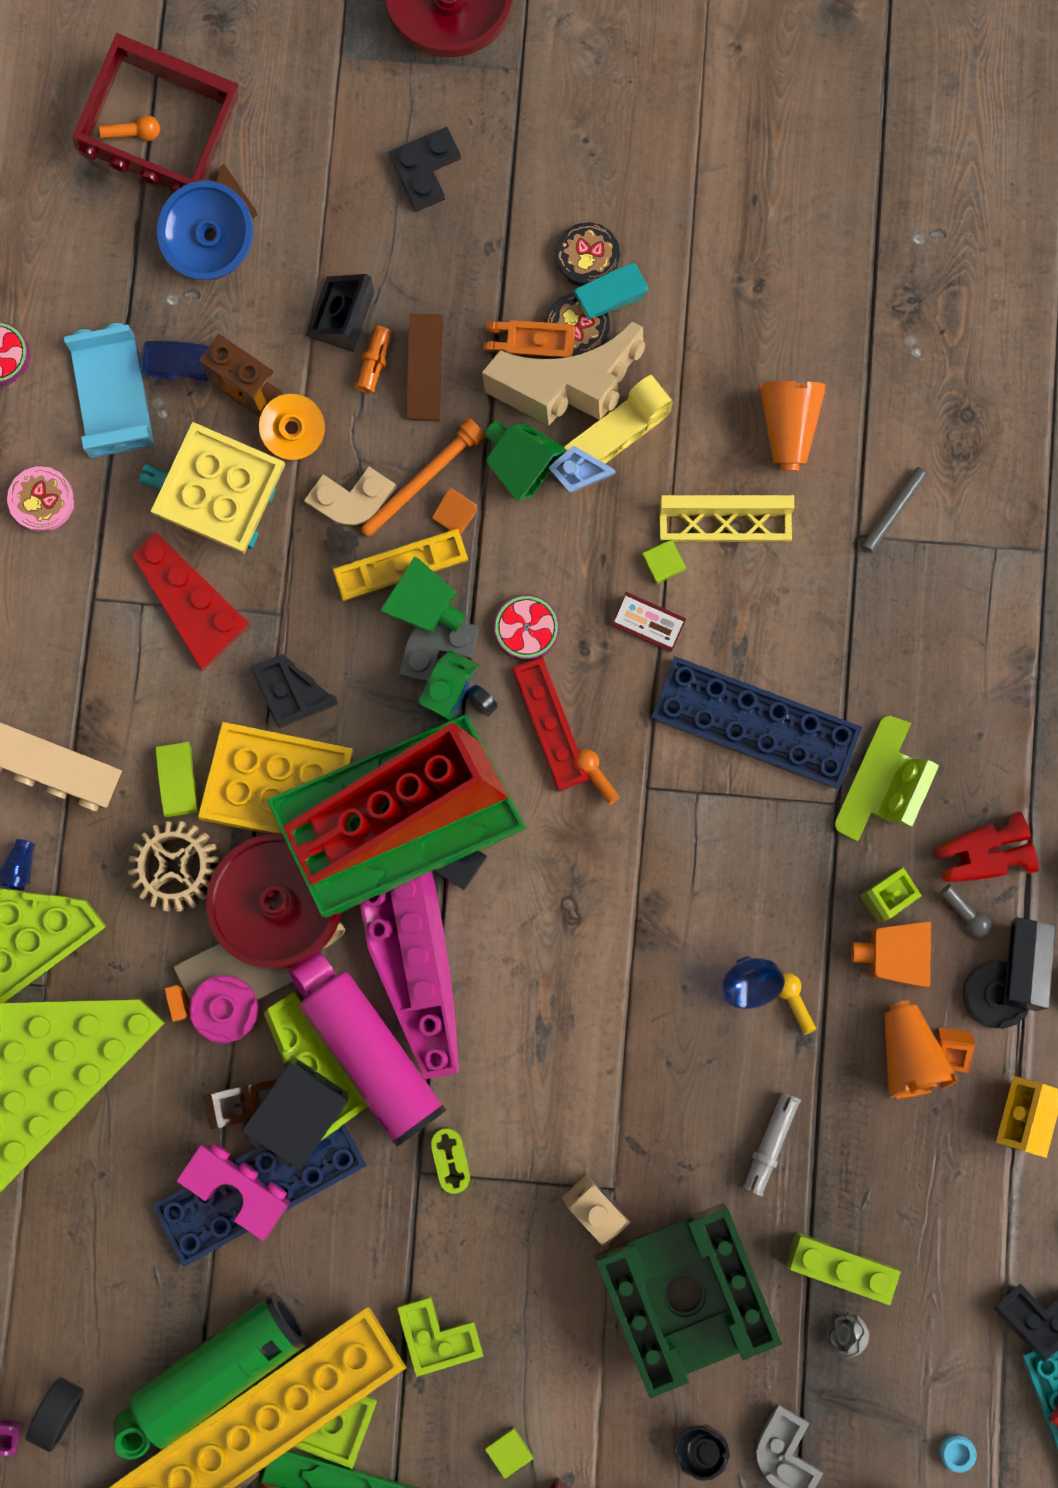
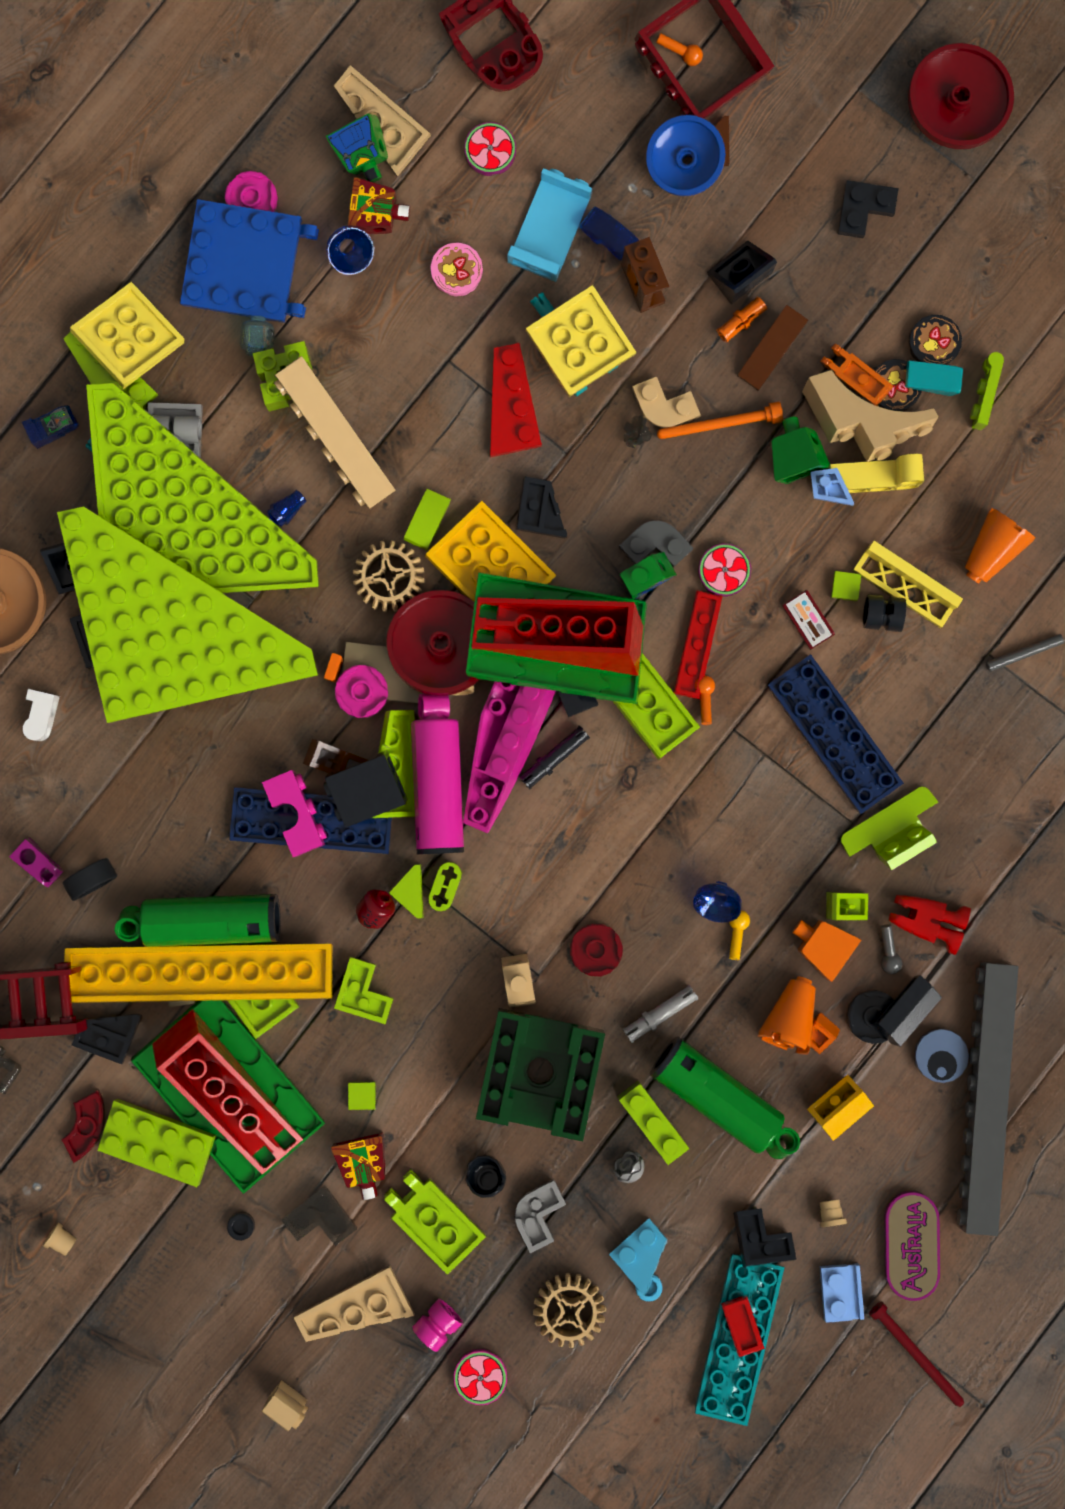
camera: 25 degrees right, 5 degrees up
light orange dish [259,394,325,460] -> none
yellow plate [332,529,468,602] -> none
green torso [381,556,466,635] -> none
orange slope [432,488,478,535] -> none
black tile [465,685,498,717] -> none
none -> dark red head [356,889,395,929]
none -> lime slope [389,864,424,919]
none -> black pin [519,725,590,790]
none -> dark red tile [570,923,623,977]
none -> medium azure wing [609,1218,668,1295]
none -> lime plate [613,653,700,760]
none -> green piece [650,1036,800,1159]
none -> black wheel [863,594,906,632]
none -> lime plate [970,352,1004,431]

